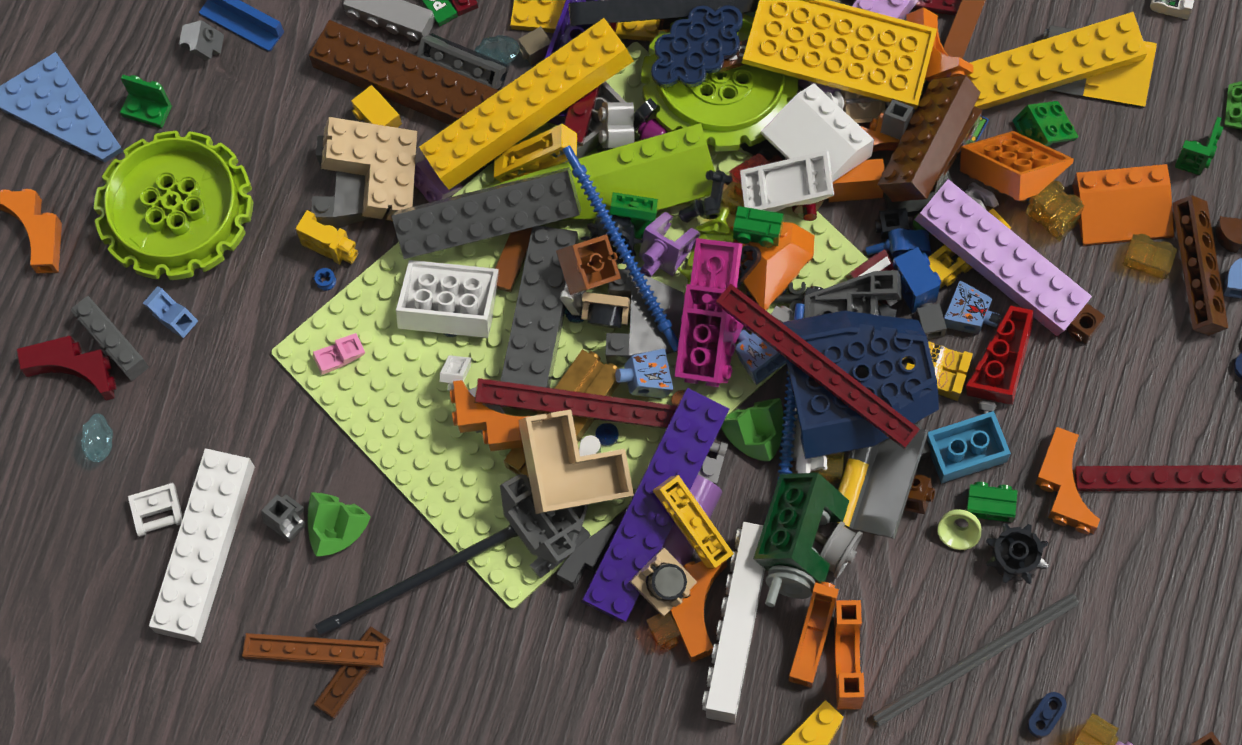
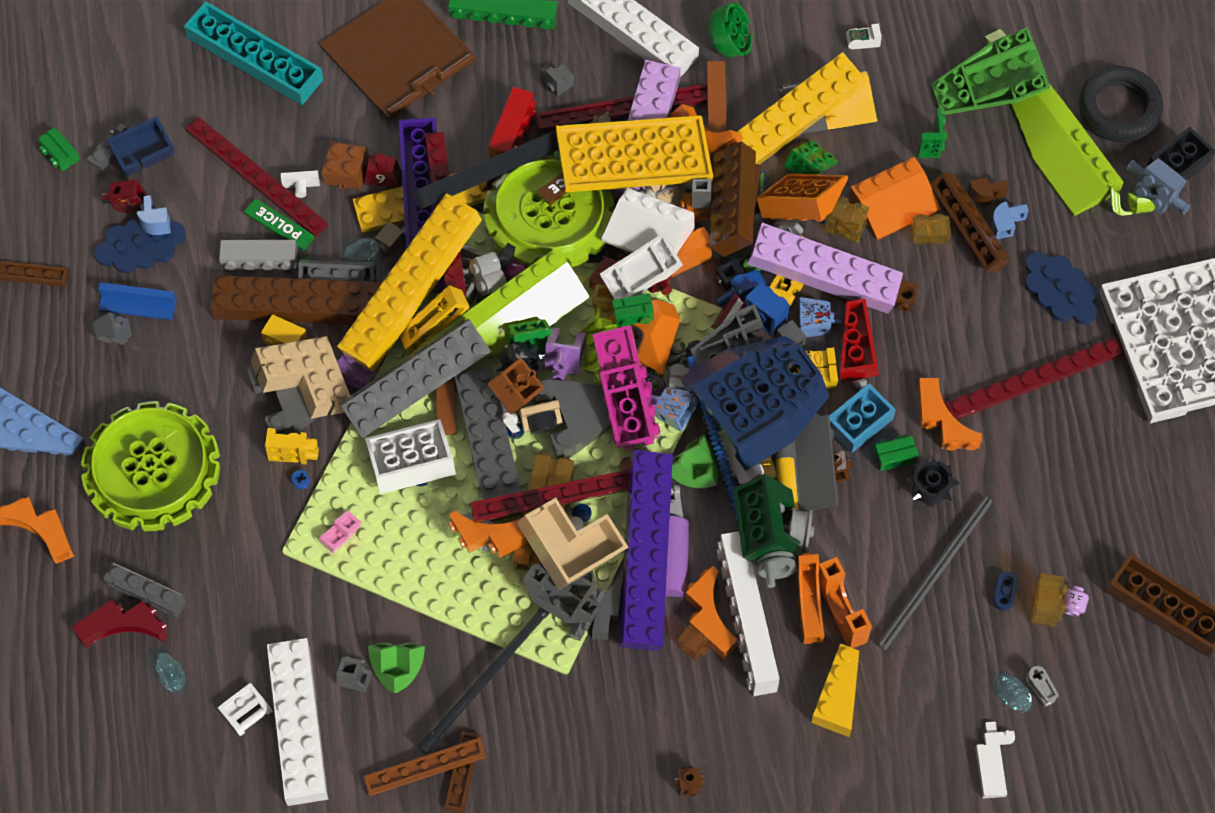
camera: 30 degrees left, 5 degrees down
green bracket [120,75,172,128] -> none
medium blue brick [143,286,198,338] -> none
white tile [440,355,471,391] -> none
blue hose [562,145,679,352] -> none
medium blue torso [615,349,674,398] -> none
piece [629,548,697,616] -> none
dark blue plate [651,5,743,87] -> none
yellow brick [652,475,734,568] -> none
black pin [679,170,733,223] -> none
dark red plate [716,284,920,449] -> none
yellowish green piece [938,509,982,550] -> none

